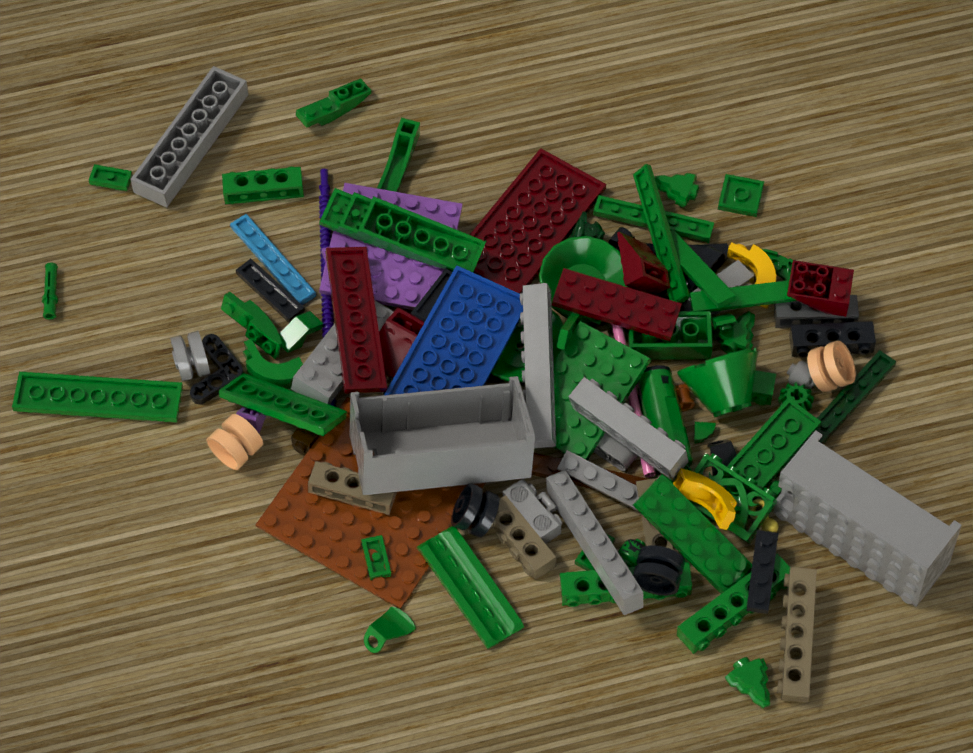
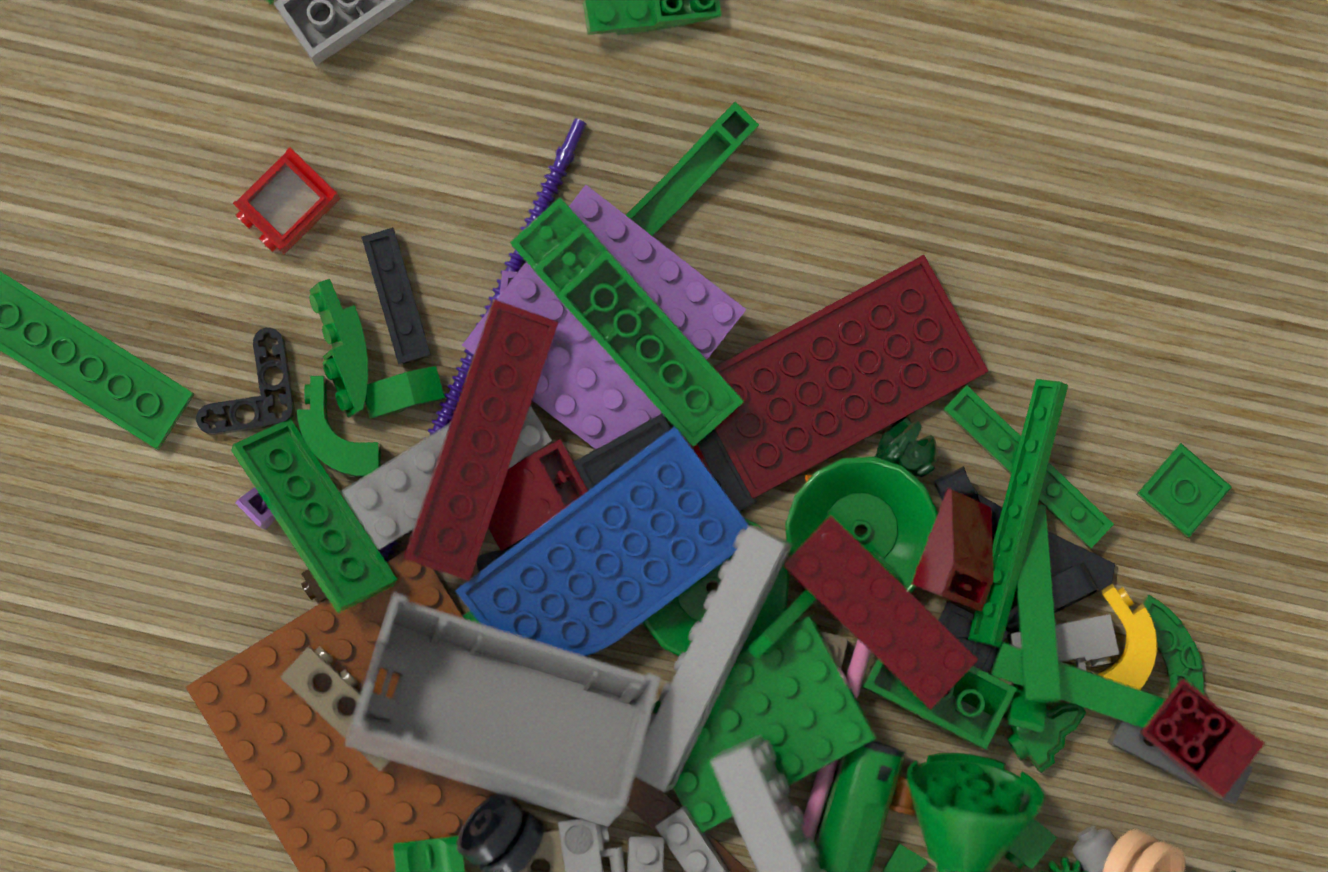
camera: 25 degrees right, 25 degrees up
green pin [42,262,58,320] -> none
light grey wheel [170,331,210,382] -> none
light nougat wheel [206,414,263,470] -> none
green brick [222,166,304,204] -> none
dark azure tile [230,214,316,306] -> none
green plate [361,535,391,581] -> none
green rock [654,173,699,208] -> none
black brick [789,321,876,358] -> none
none -> window [233,147,341,255]

